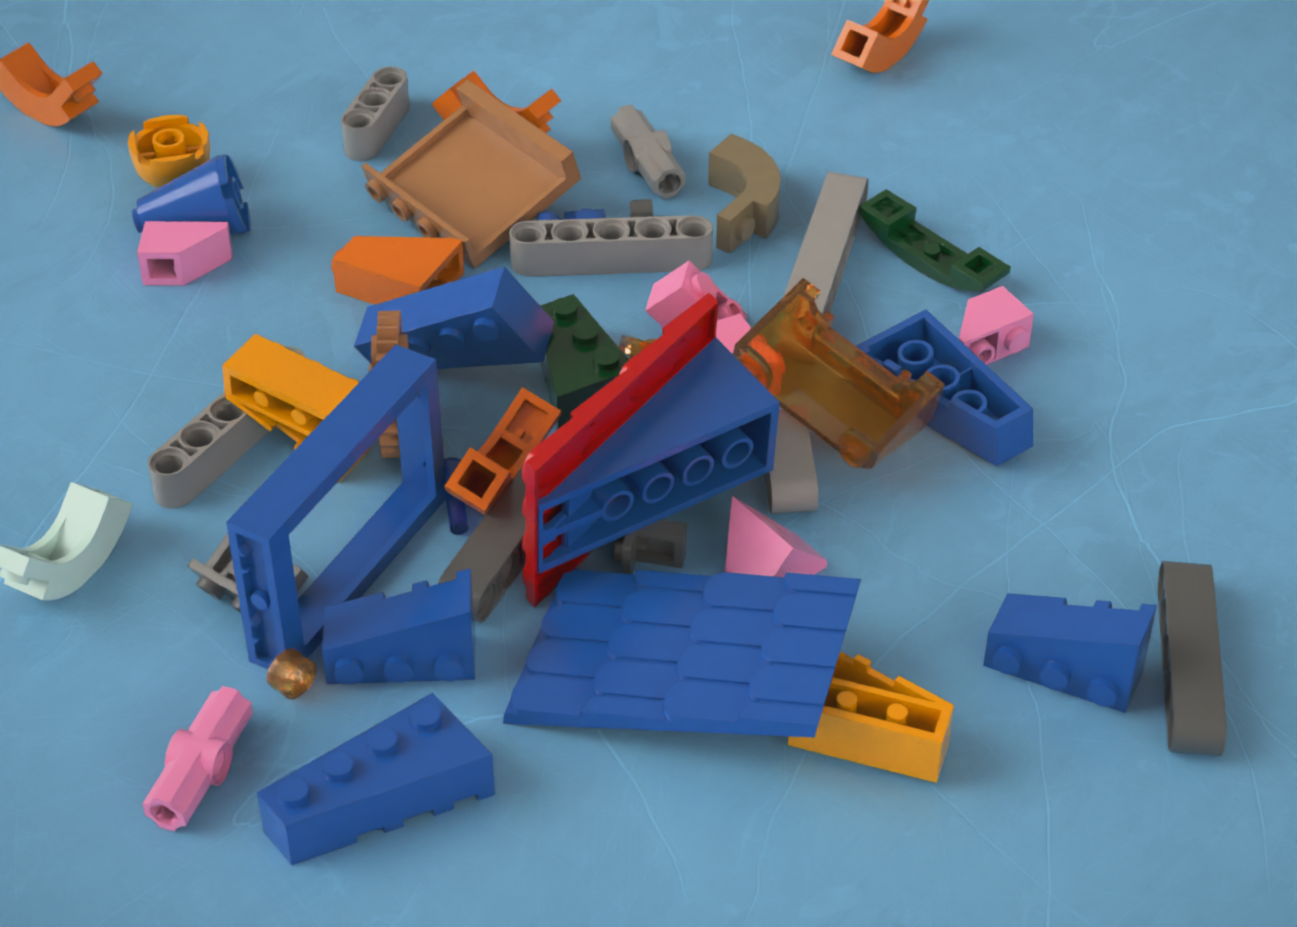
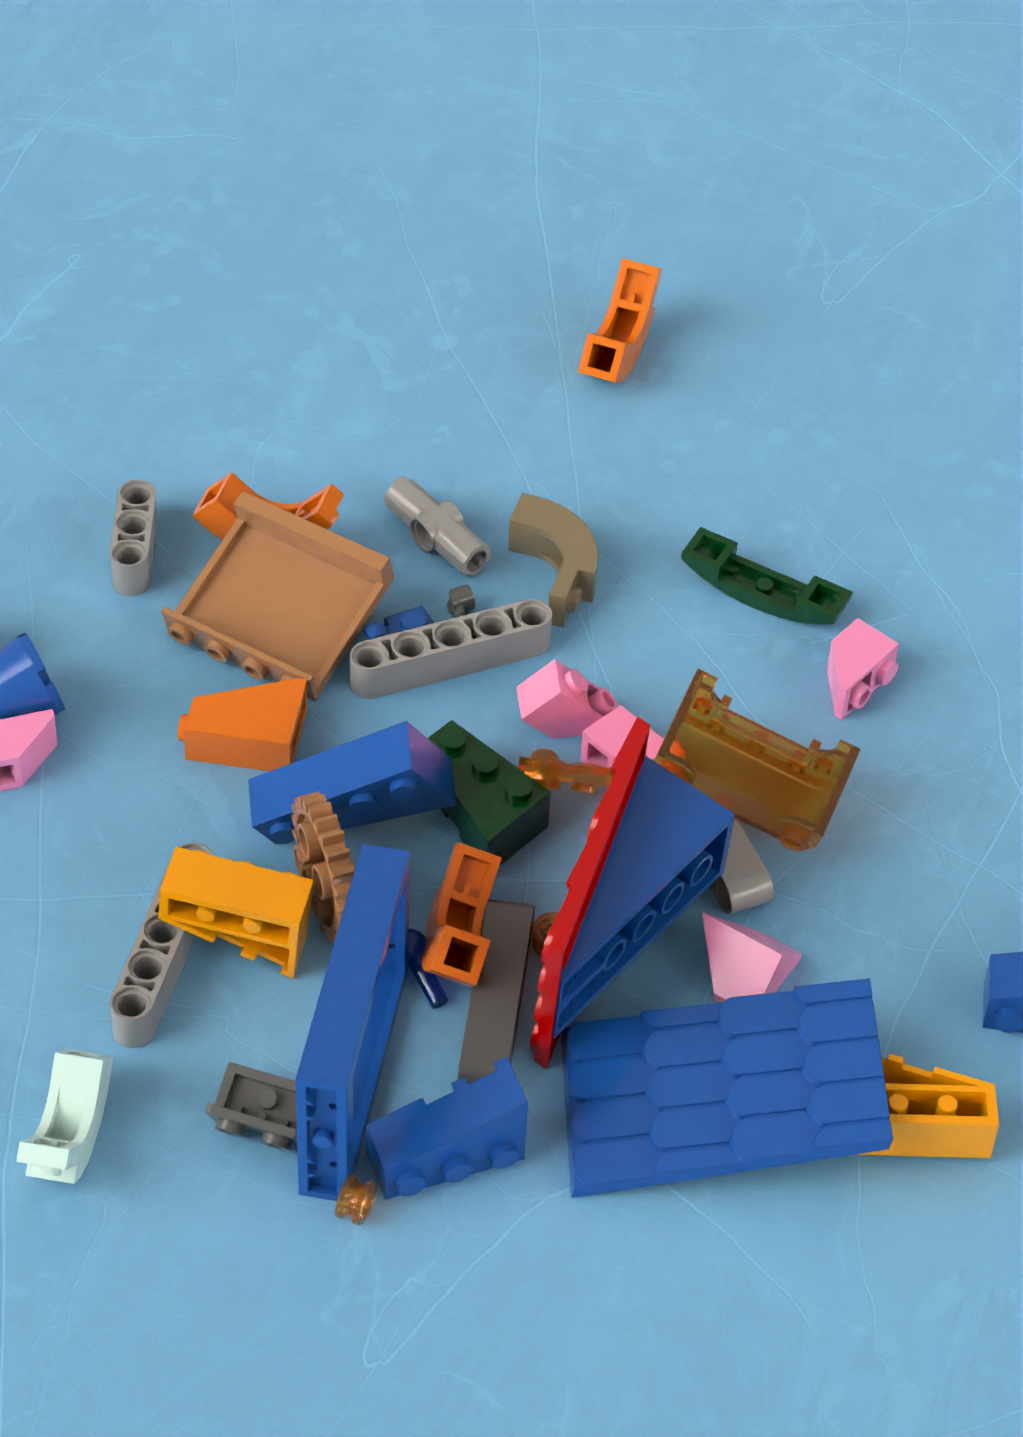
camera: 20 degrees left, 5 degrees up
bright pink piece [143,686,253,831] -> none
blue wedge [257,693,495,865] -> none
dark grey bracket [614,520,687,574] -> none
light grey beam [768,172,869,367] -> none
blue wedge [854,309,1033,466] -> none

